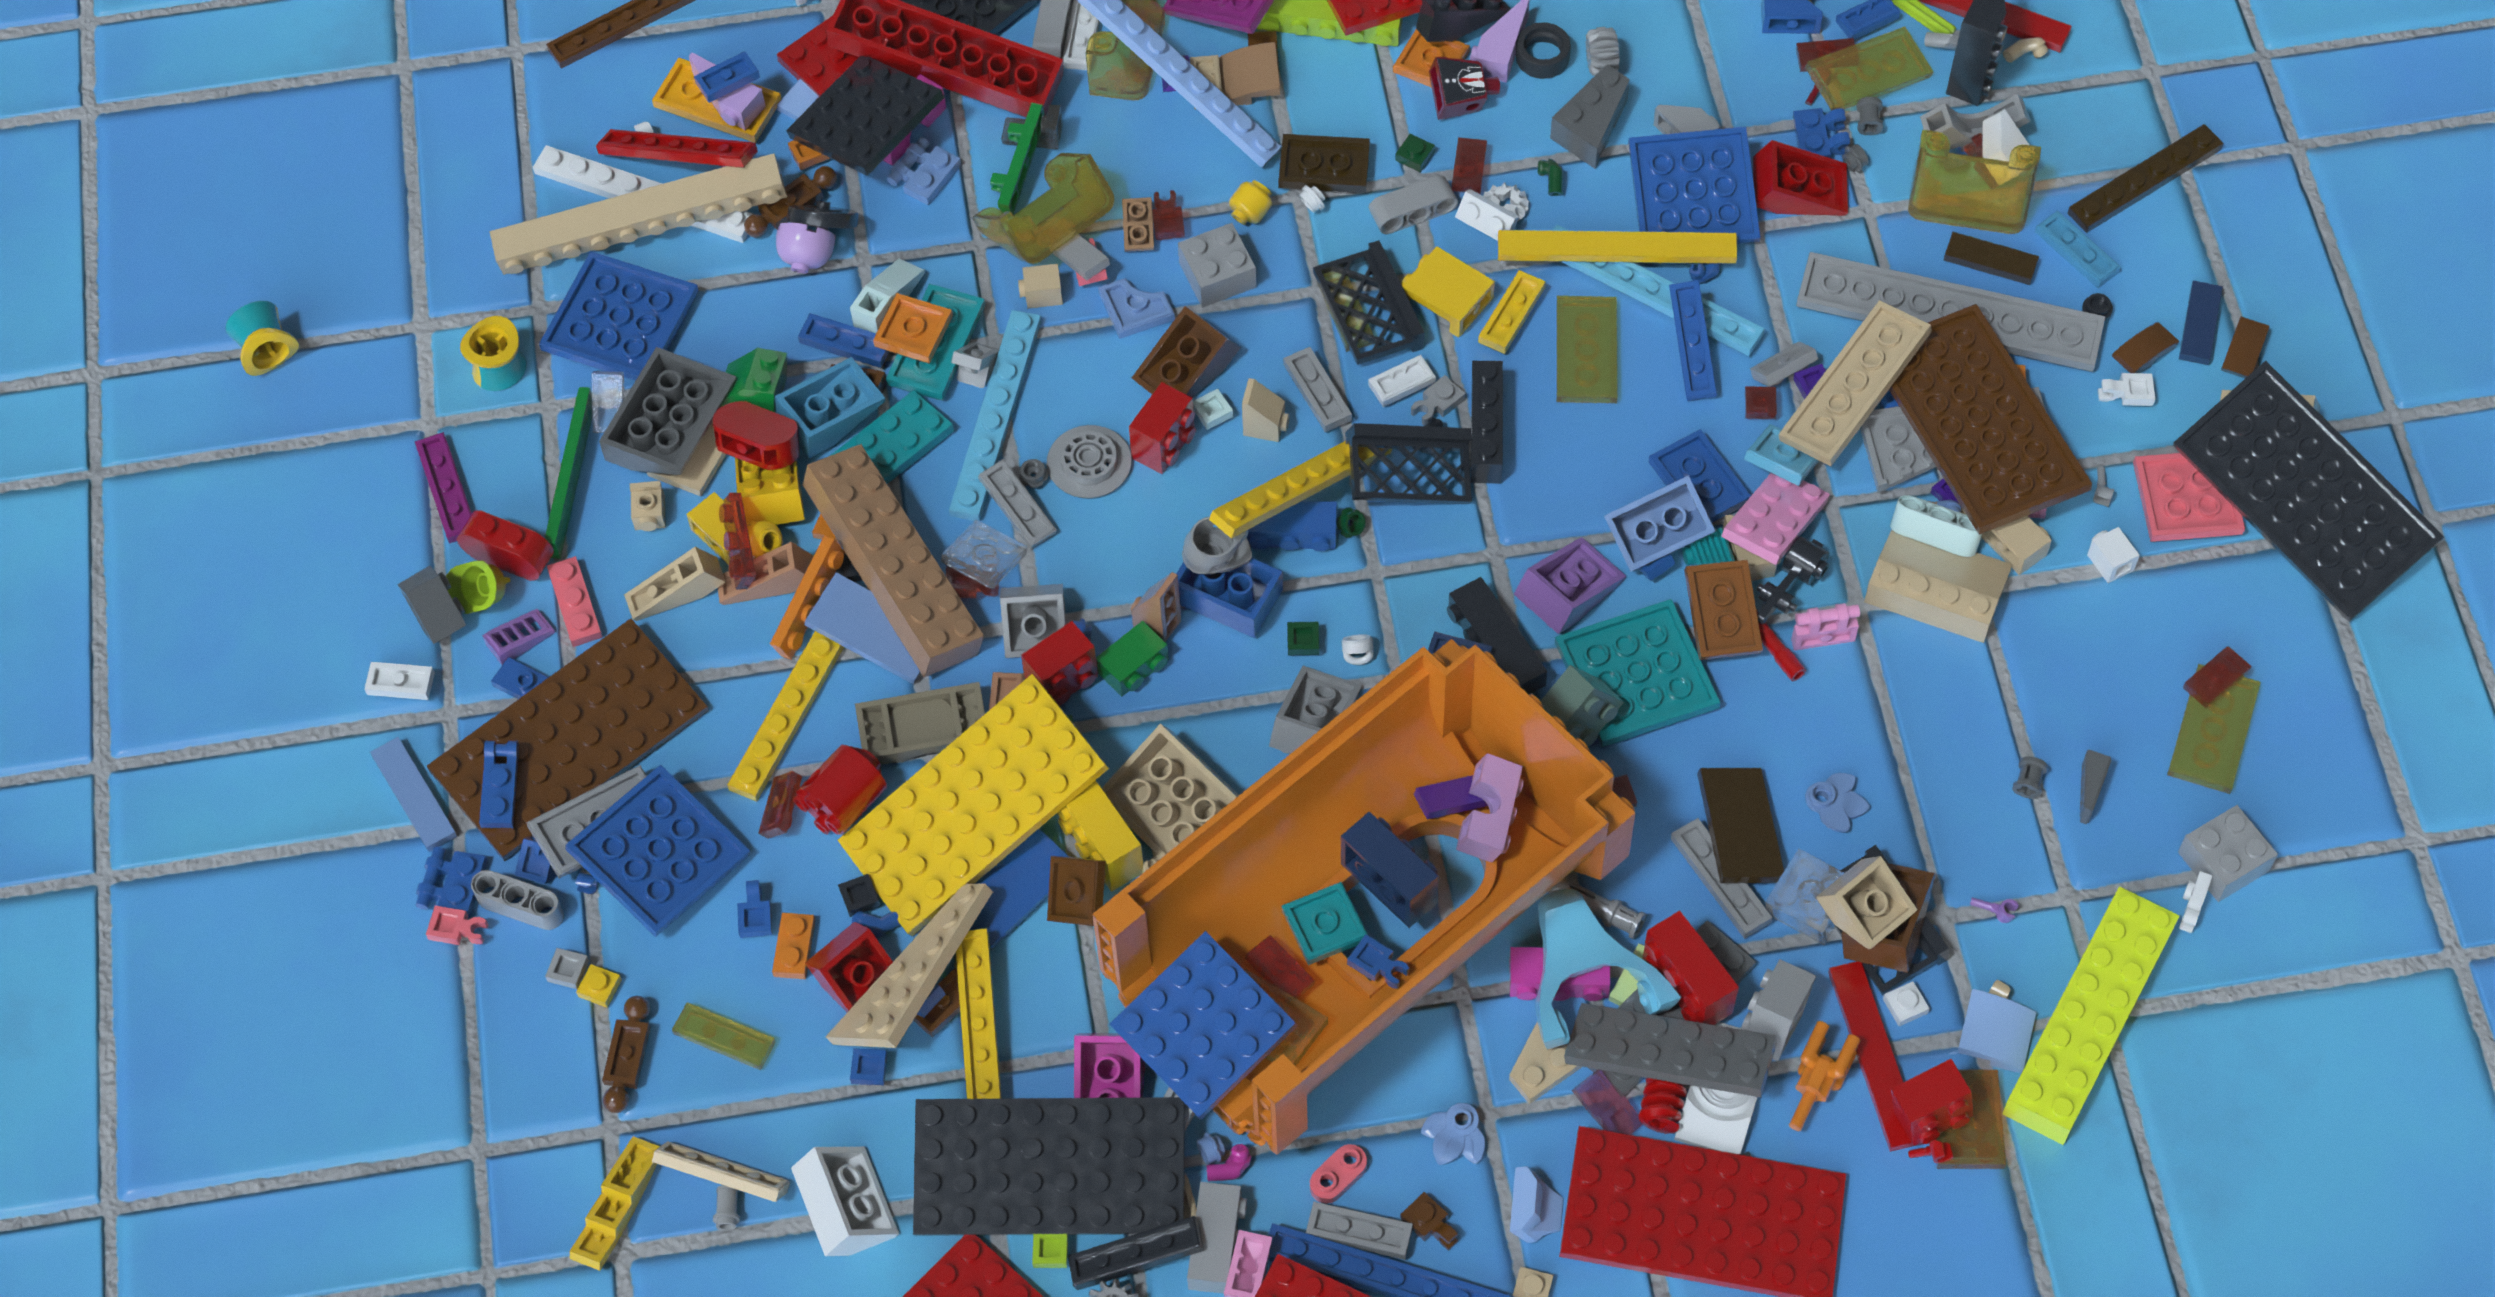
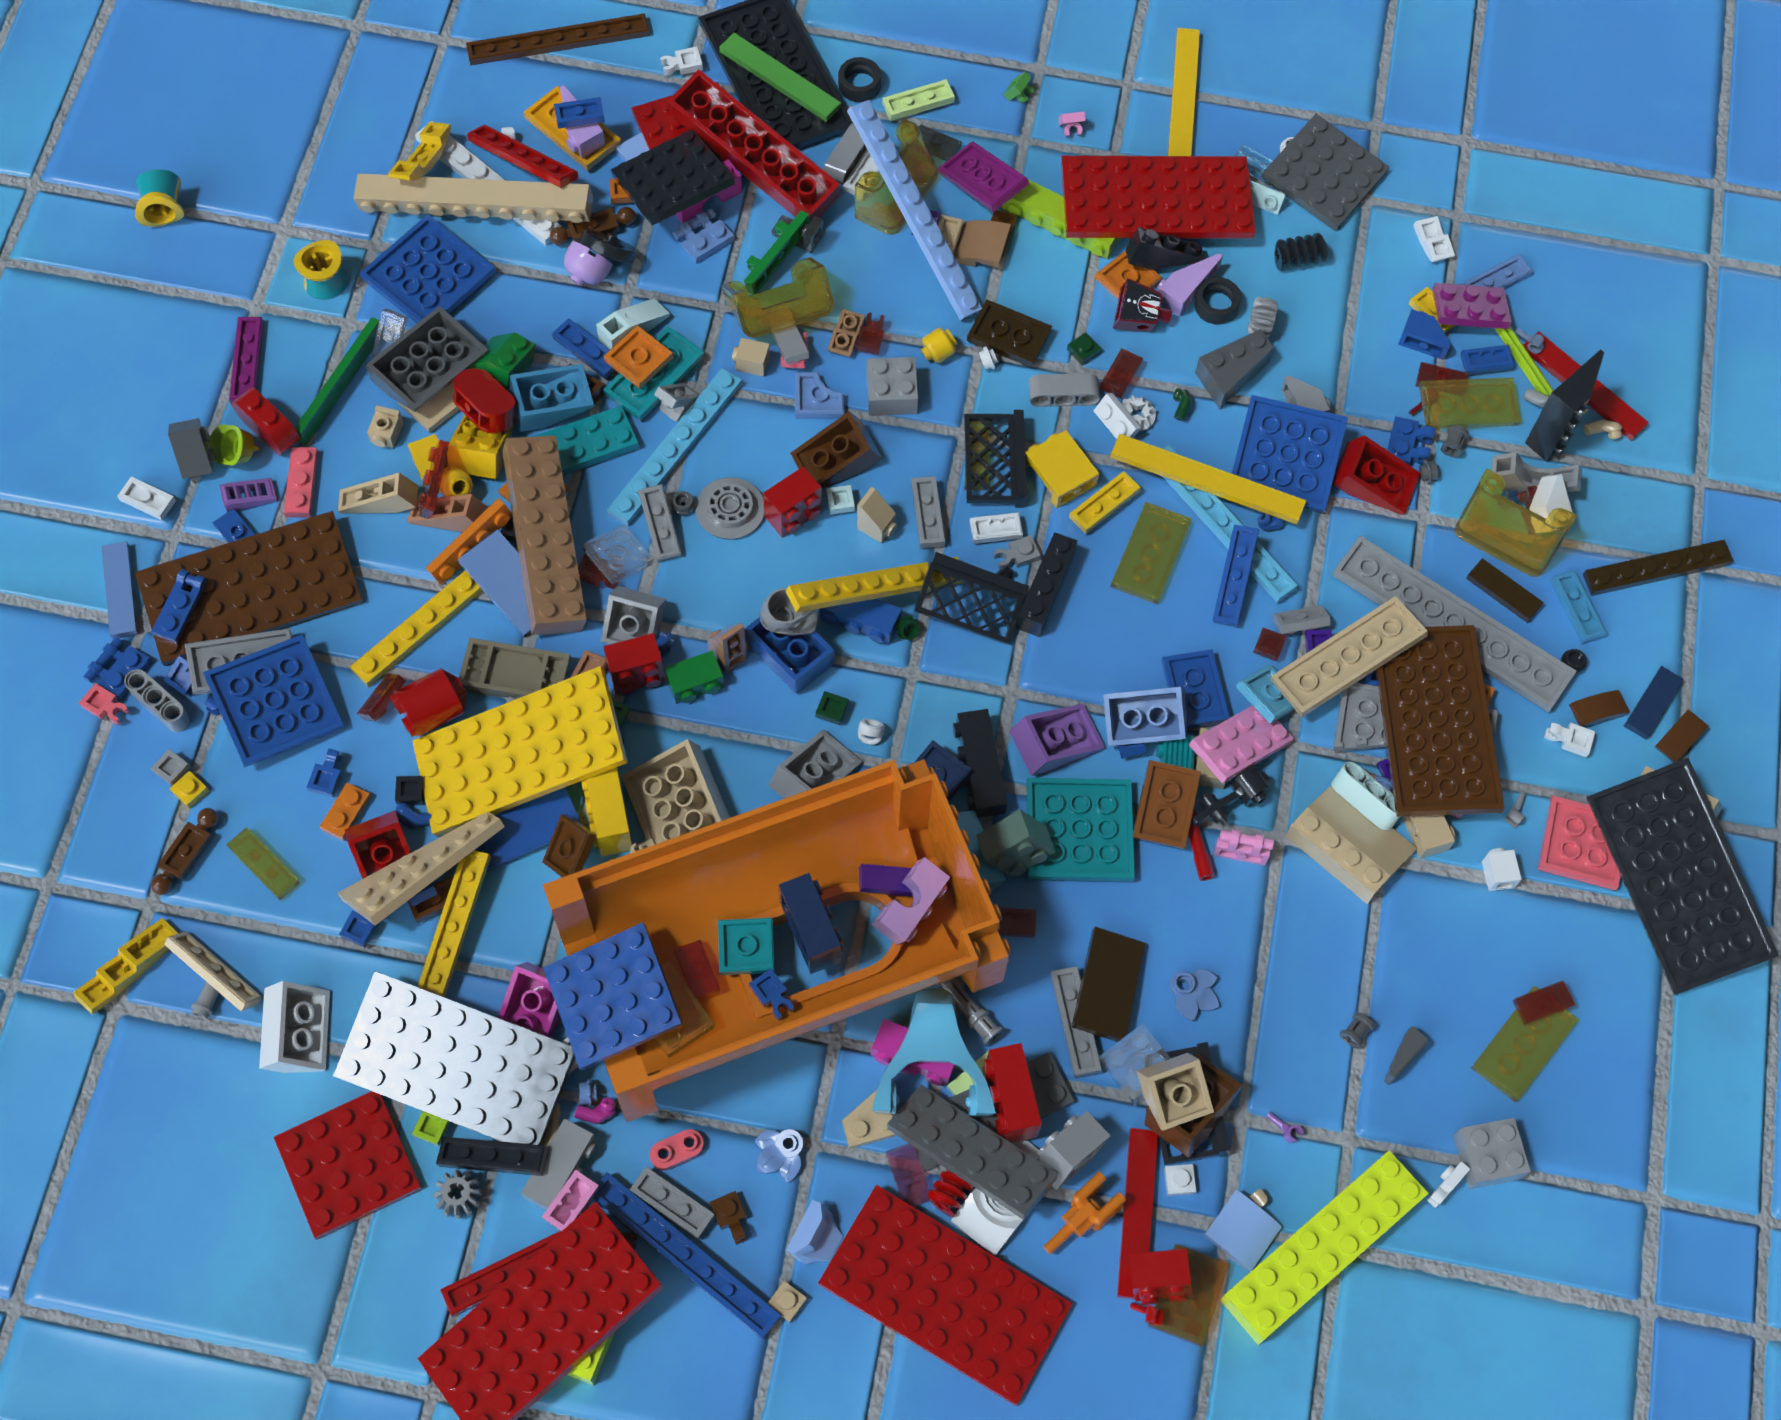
camera: 15 degrees right, 5 degrees up
none -> yellow slope [388,122,451,180]

